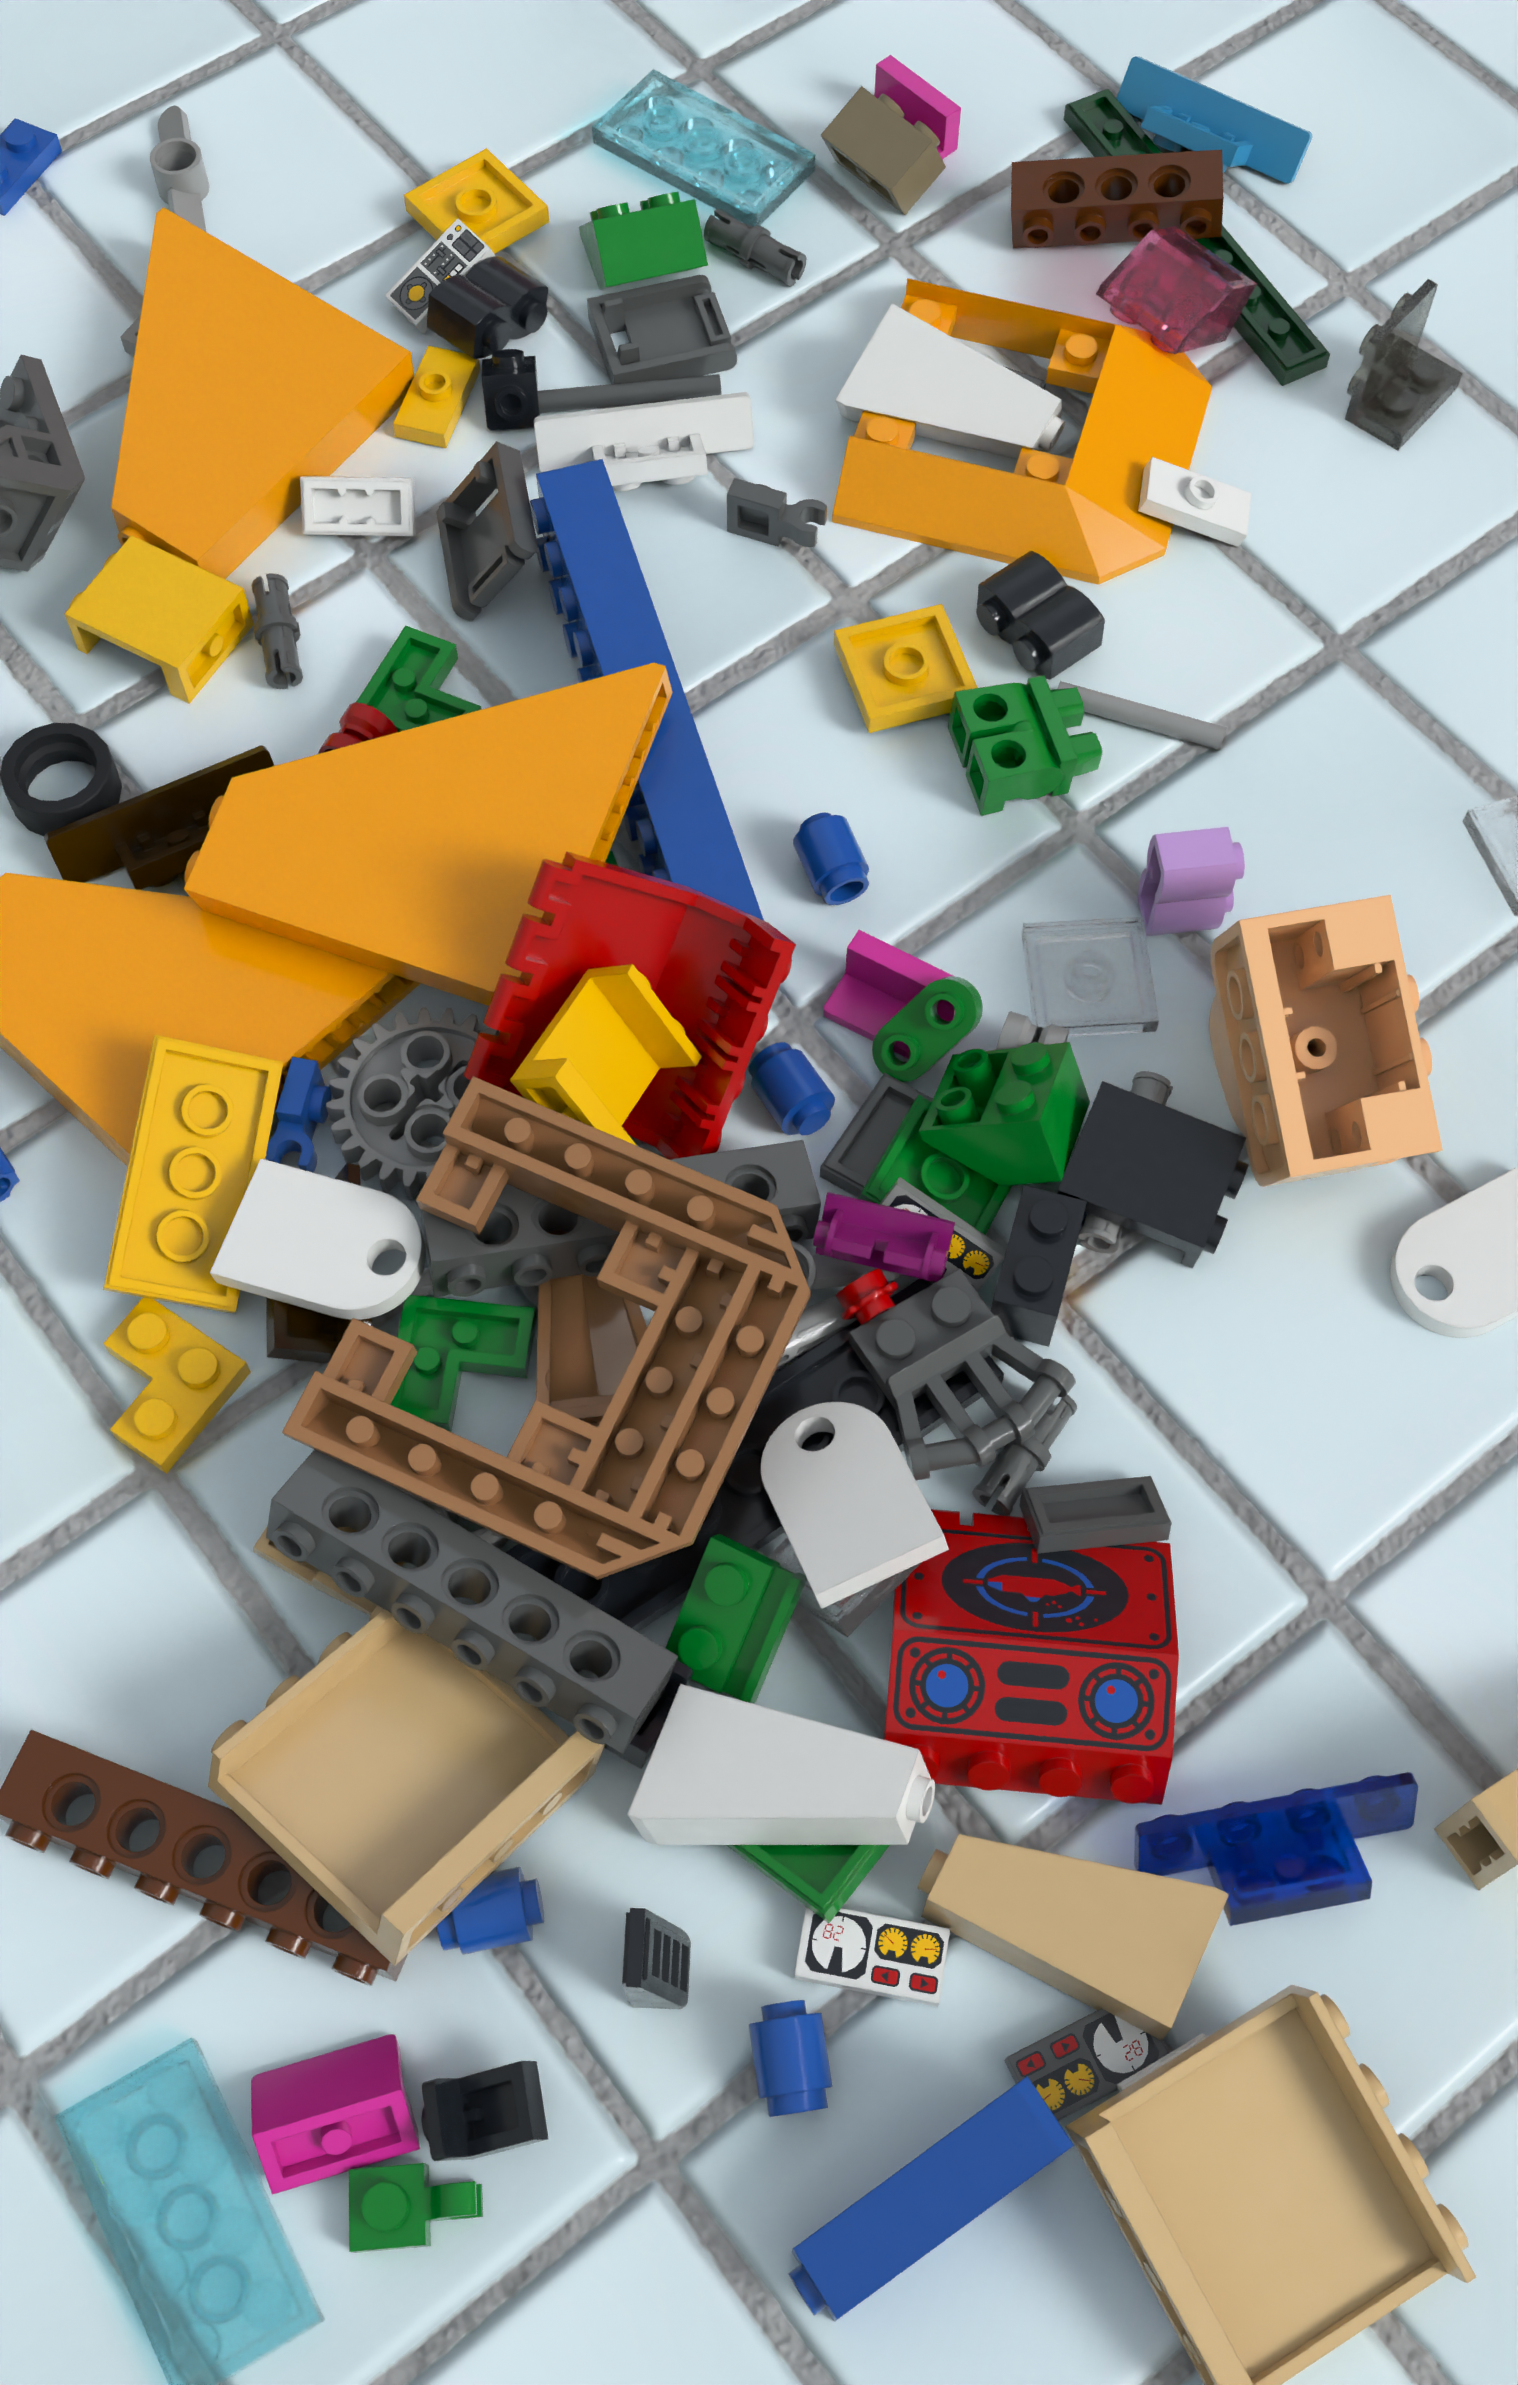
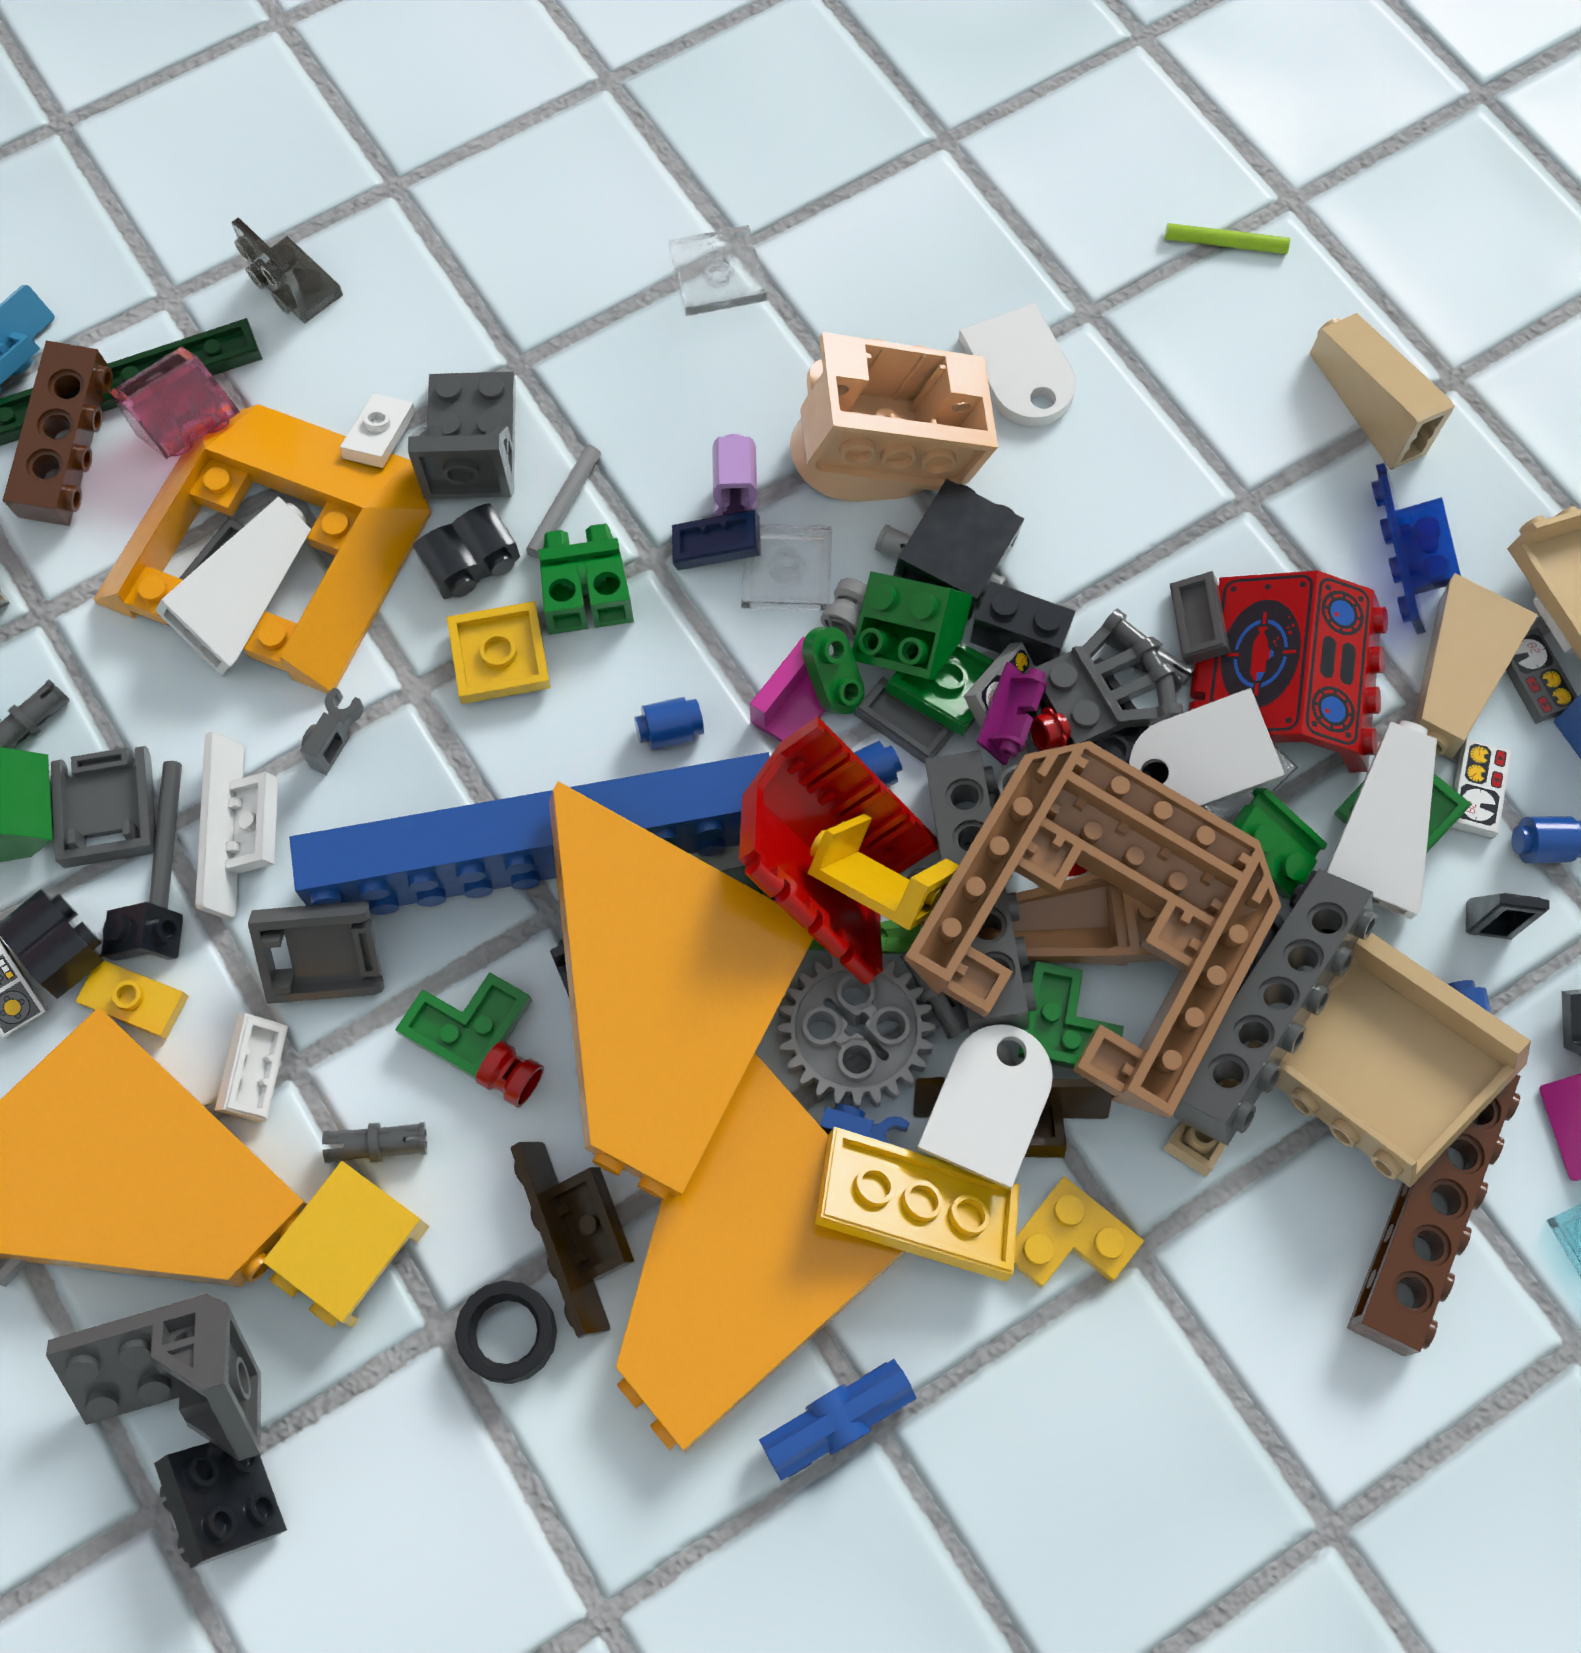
camera: 85 degrees left, 5 degrees up
none -> dark grey bracket [408,371,516,499]
none -> dark blue plate [672,509,761,570]

